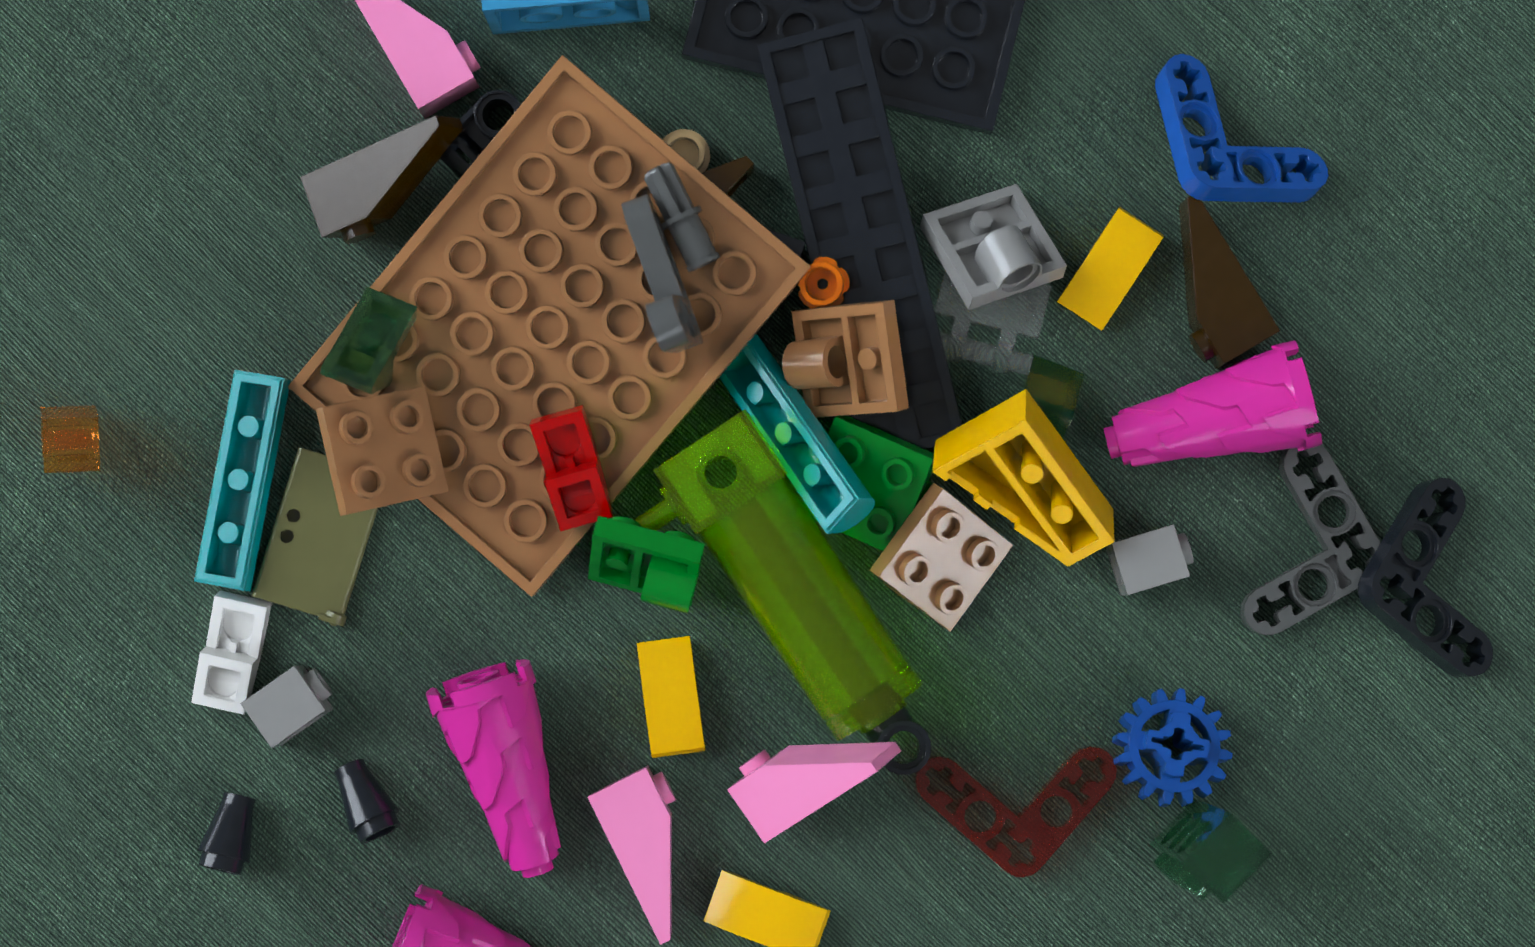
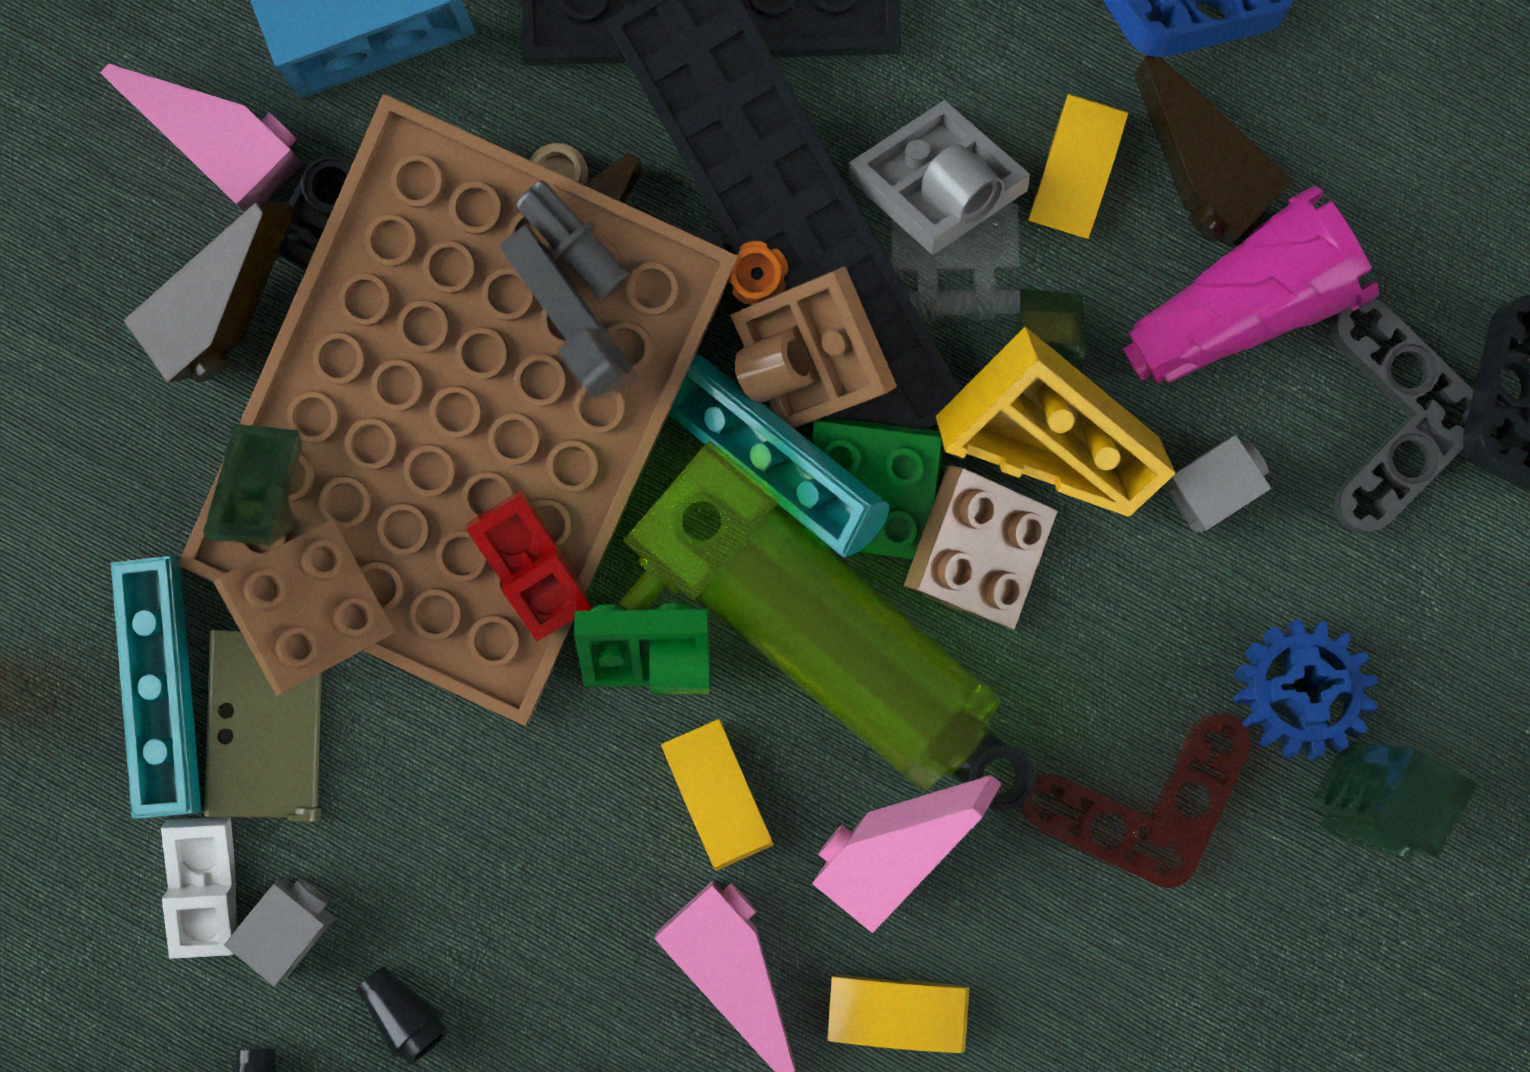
camera: 15 degrees left, 0 degrees up
dark pink cone [426,659,561,878] -> none

